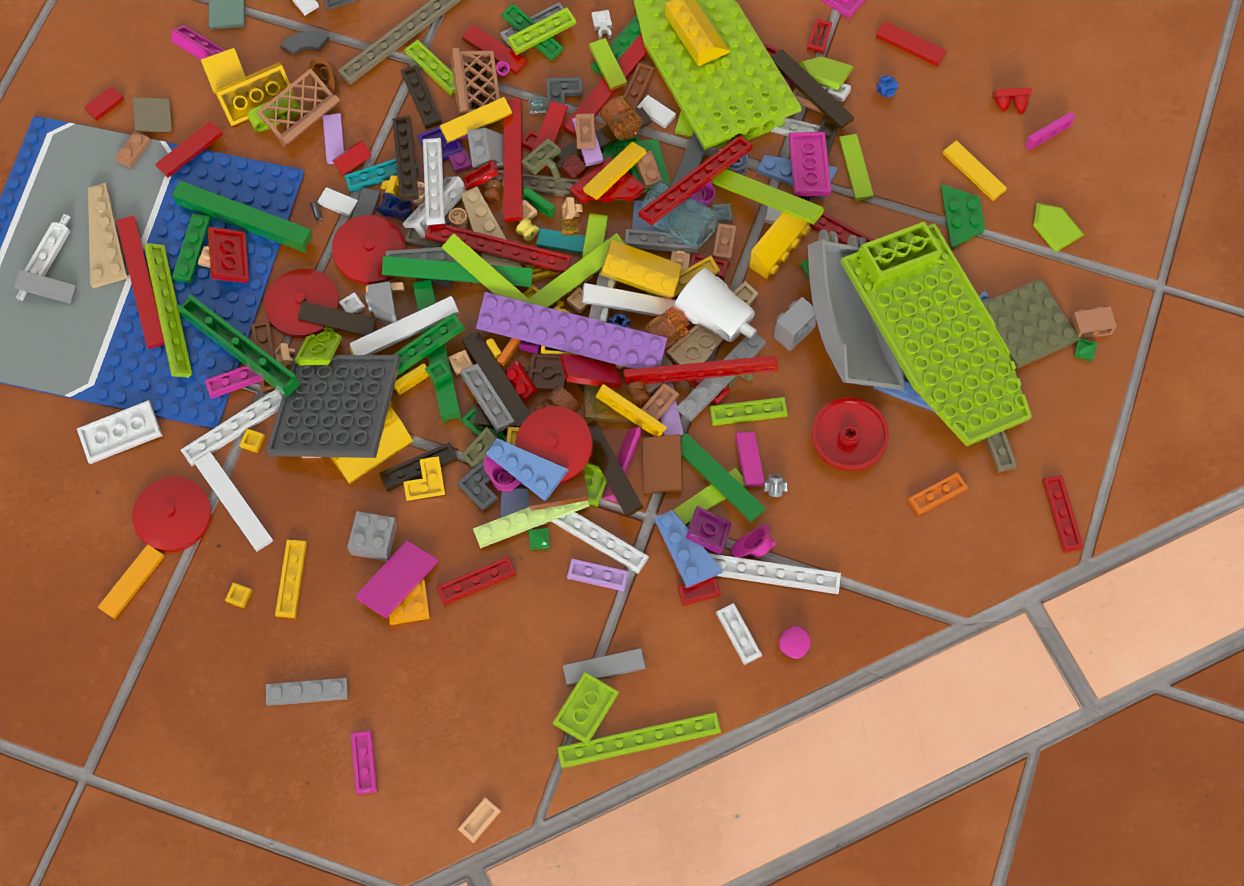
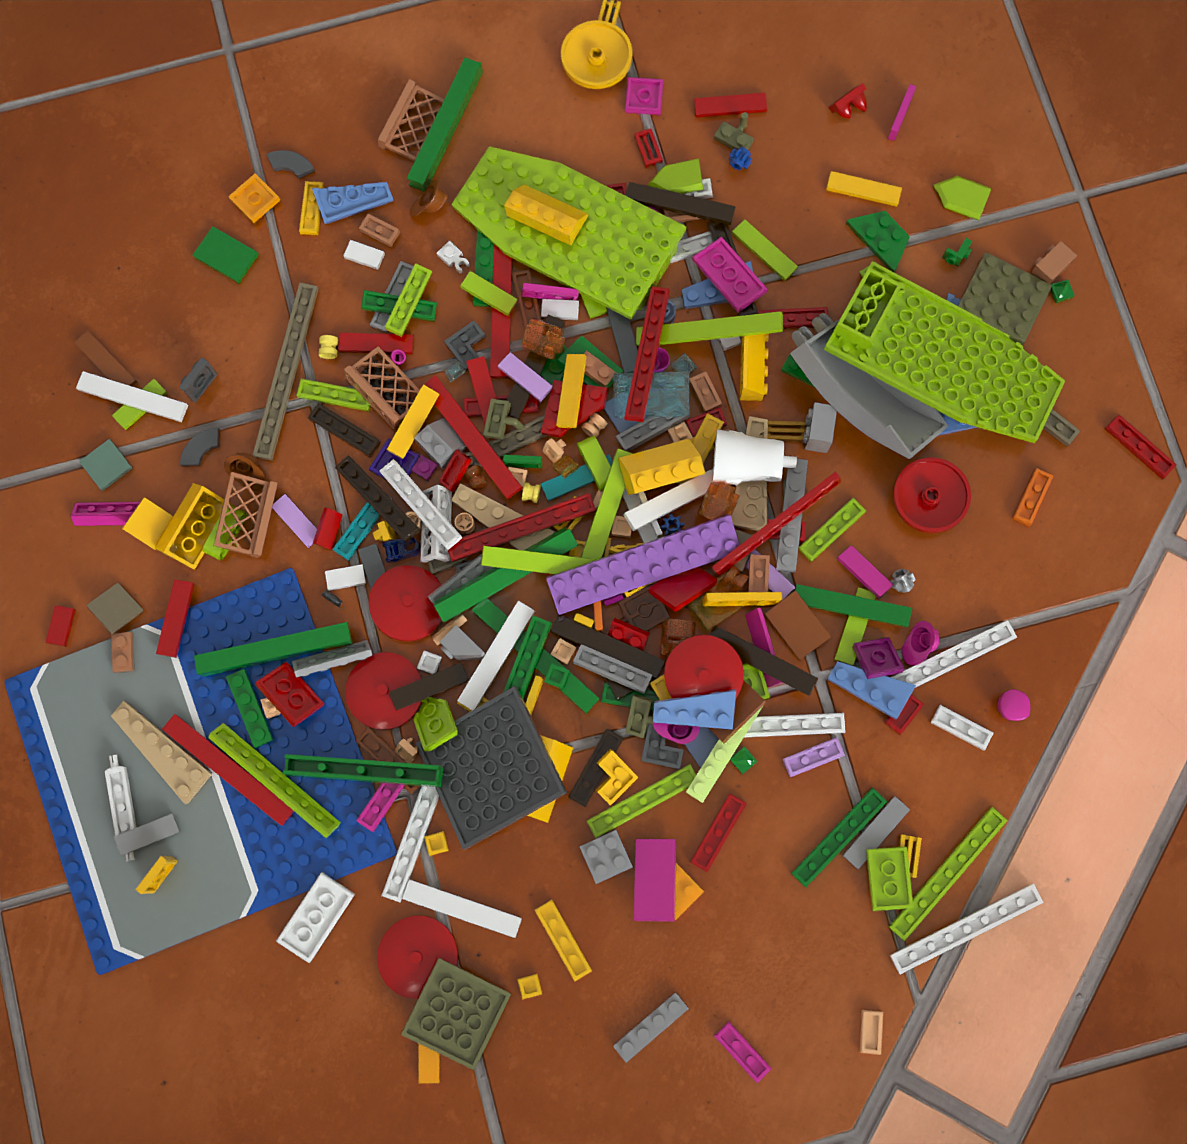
camera: 30 degrees left, 10 degrees up
clear red tile [561,153,586,179] -> none
nougat plate [576,114,595,149] -> none
none -> yellow tile [135,856,178,894]
none -> light grey plate [292,640,372,677]
none -> light yellow wheel [319,335,338,359]
none -> olive plate [401,957,511,1070]
none -> dark pink tile [521,283,579,300]
none -> light nougat wheel [581,413,607,438]
none -> lime tile [587,764,696,838]
none -> olive plate [714,112,754,150]
none -> pearl gold tile [768,421,805,442]
none -> green tile [791,788,887,888]
none -> white plate [889,884,1044,974]
none -> yellow tile [899,834,922,878]
none -> green bracket [942,238,972,266]

